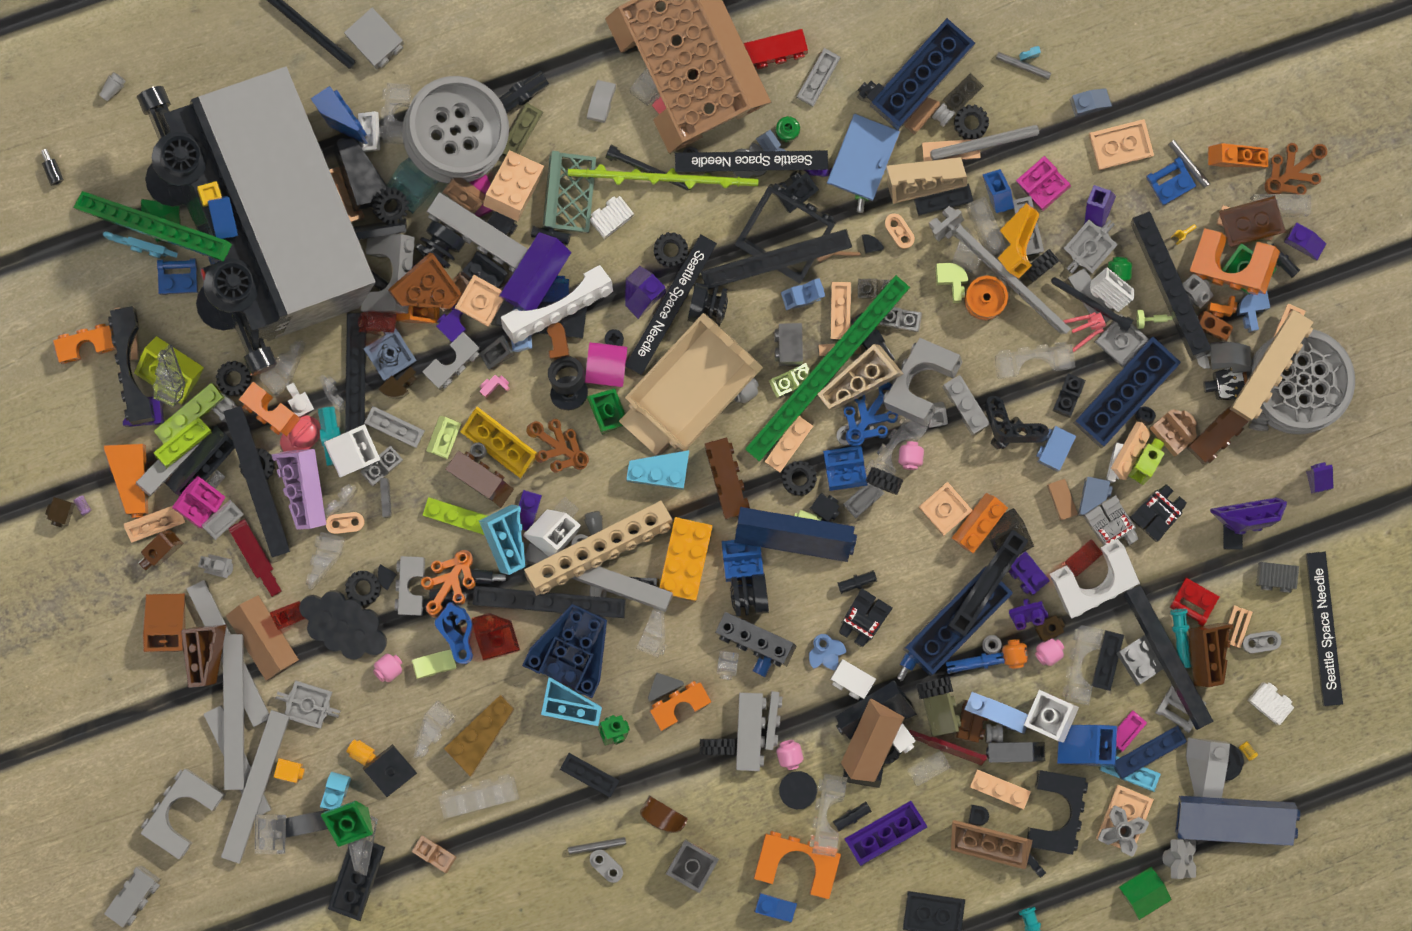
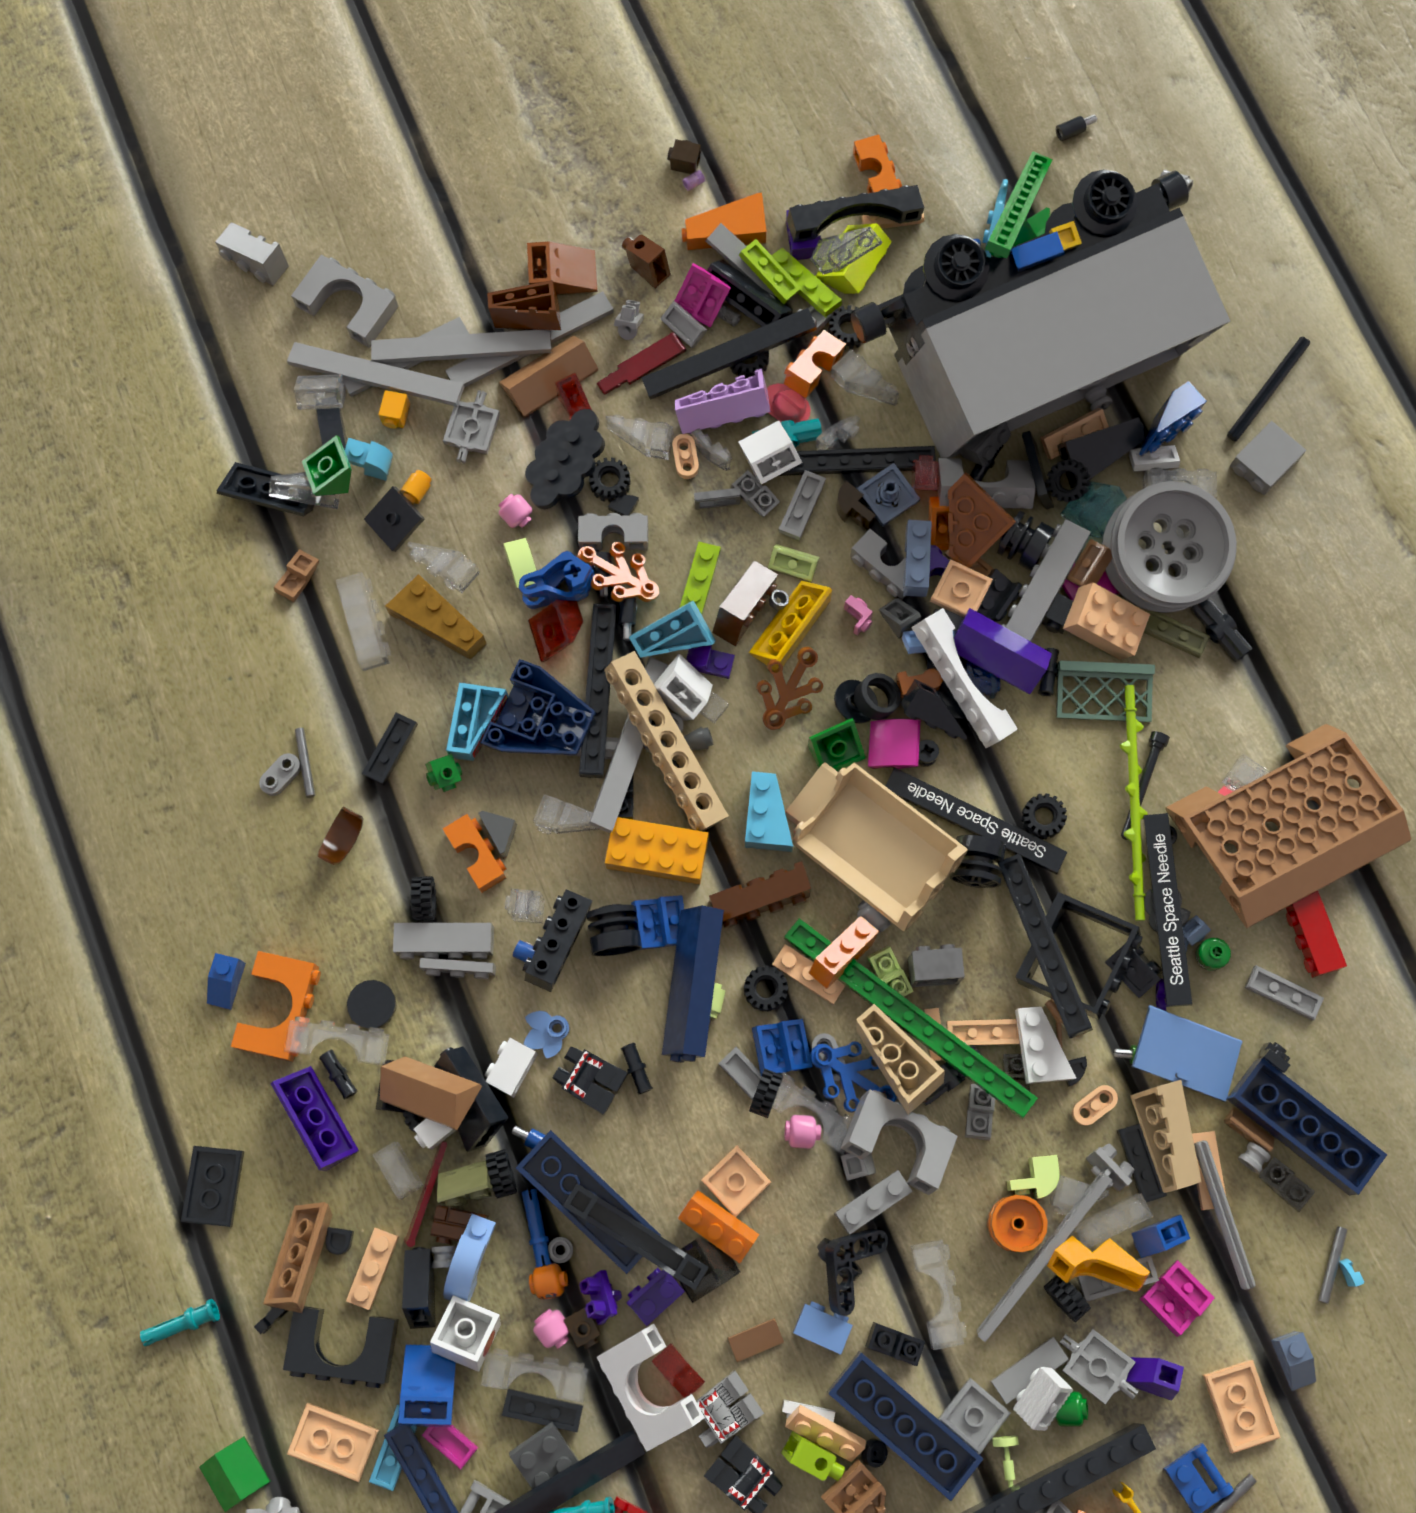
camera: 95 degrees right, 10 degrees down
light nougat plate [124,506,186,543] -> none
white plate [286,383,314,417] -> none
light grey slope [587,80,616,123] -> none
white brick [590,196,634,239] -> none
dark purple slope [625,266,666,319] -> none
flat silver brick [666,839,719,893] -> none
bright pink head [776,740,804,770] -> none
medium blue brick [781,278,825,311] -> none
black brick [809,493,840,522] -> none
black tyre [954,104,989,140] -> none
black piece [1051,277,1134,333] -> none
coral plant [1063,312,1107,353] -> none
sand blue slope [1078,477,1112,516] -> none
light grey plant [1098,805,1149,857] -> none
none -> arch [809,916,879,989]
none -> black slope [901,679,967,740]
none -> sand blue arch [903,520,932,597]
none -> white wing [1015,1007,1076,1084]

